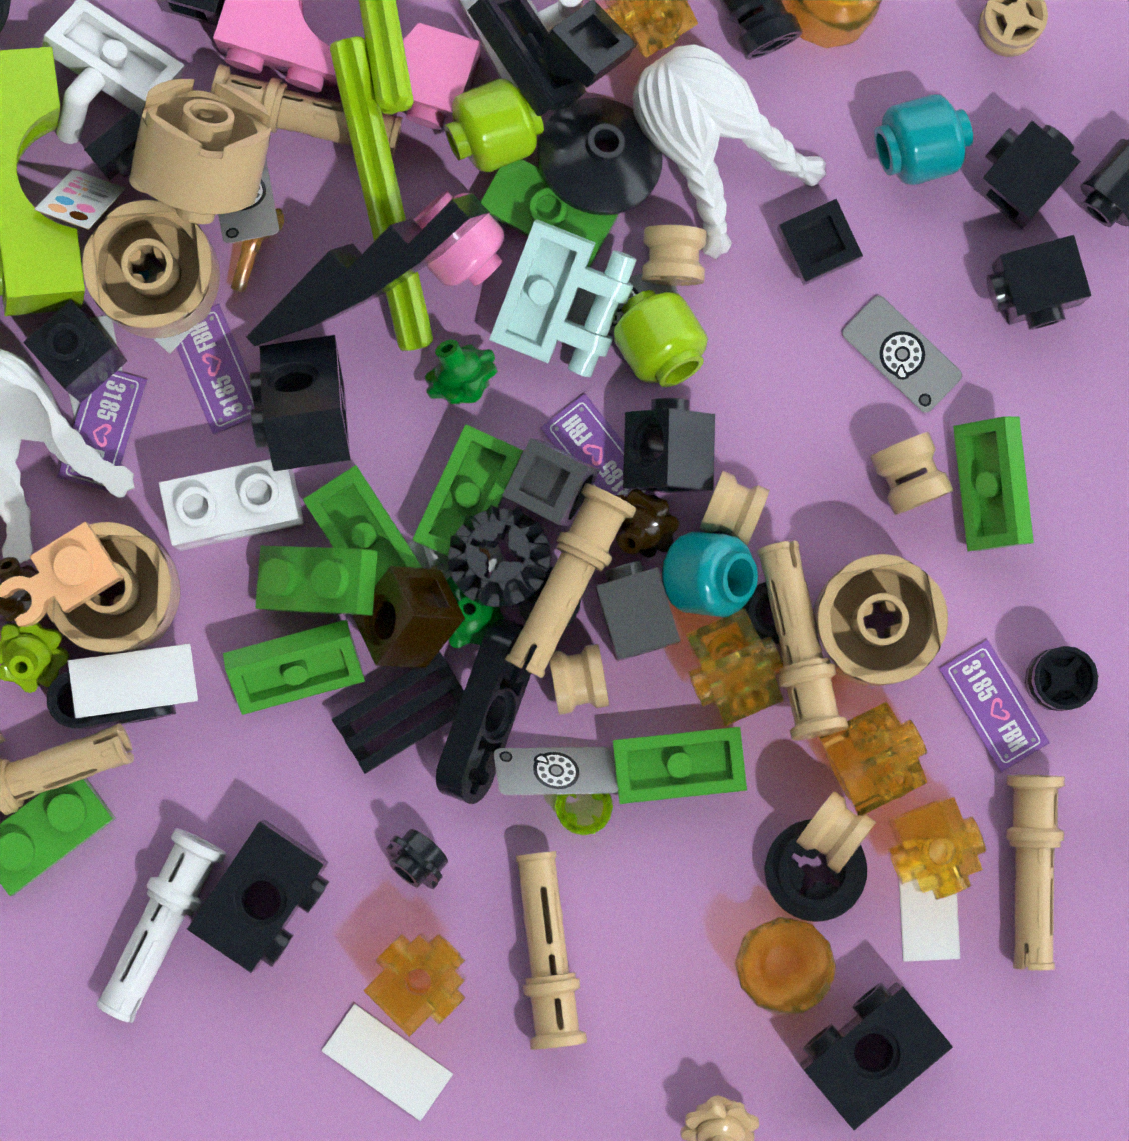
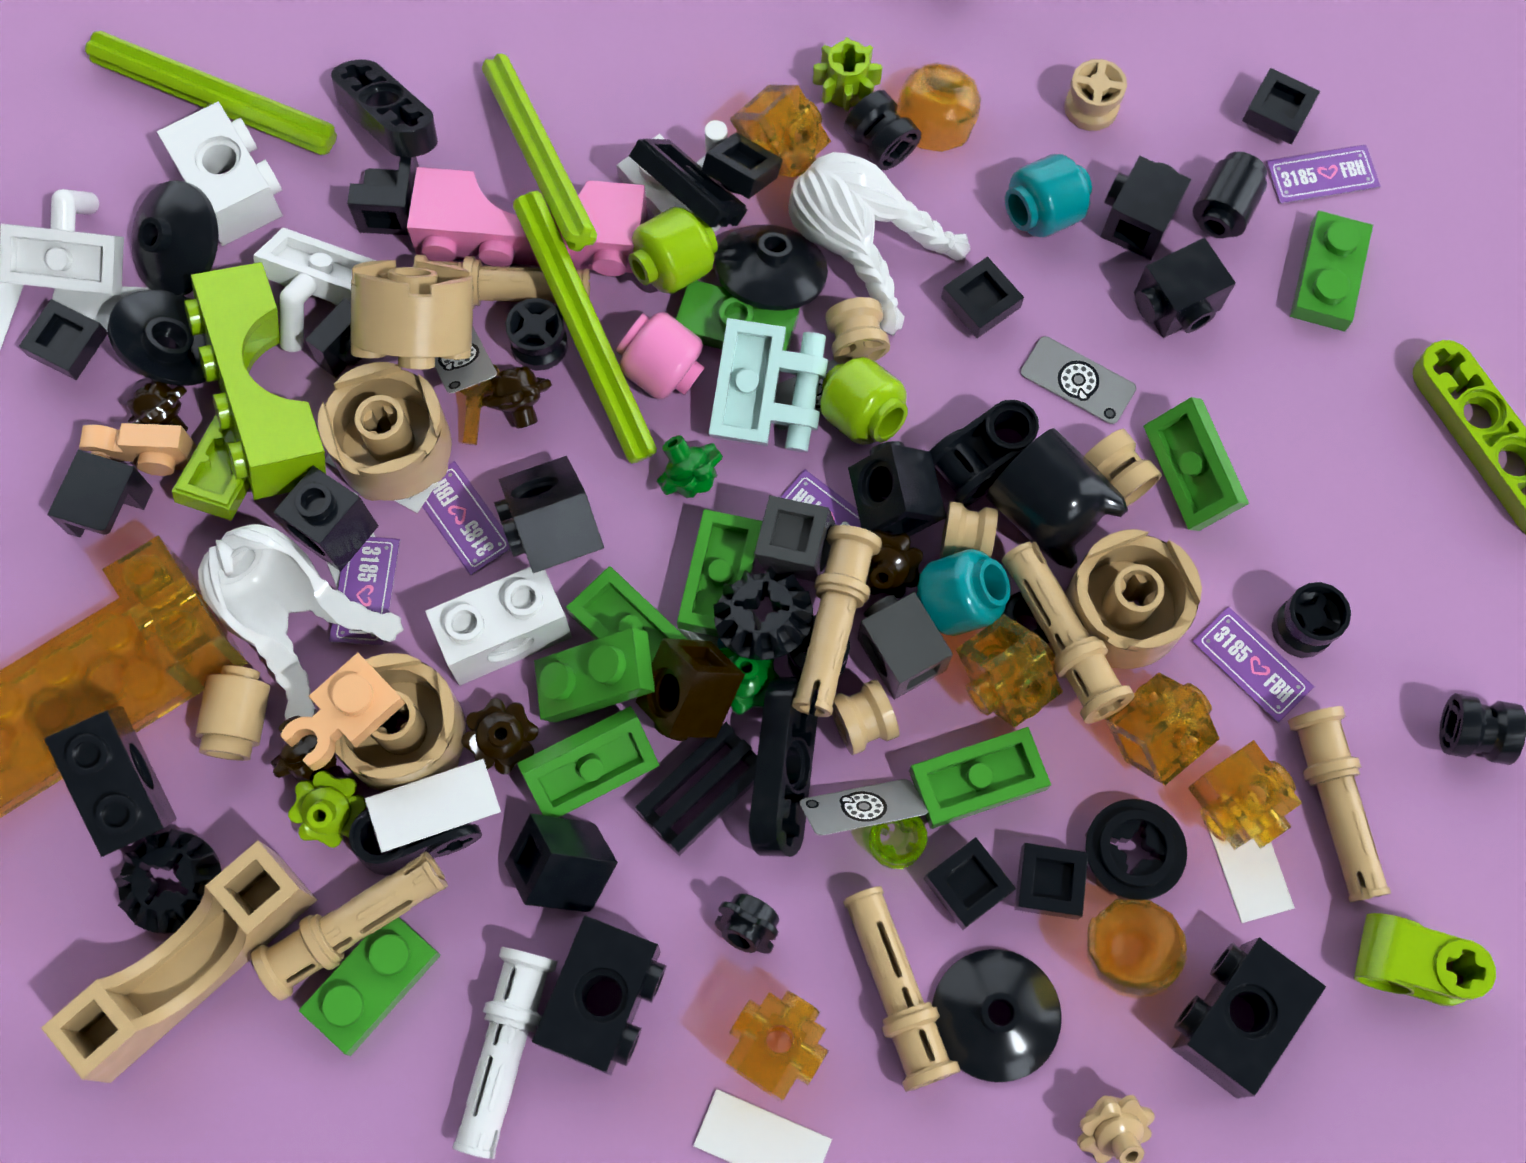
camera: 15 degrees left, 15 degrees down
white sticker [34,169,126,230] -> none
black slope [246,193,490,346] -> none
tan wheel [796,791,876,873] -> none
none -> dark brown plant [461,698,539,775]
none -> dark brown plant [481,366,552,428]
none -> black wheel [505,298,568,371]
none -> black panel [505,813,618,912]
none -> black plate [923,837,1016,930]
none -> black piece [930,400,1039,507]
none -> black dish [932,949,1062,1083]
none -> black piece [986,428,1128,569]
none -> black plate [1014,843,1089,920]
none -> lime piece [1354,913,1496,1007]

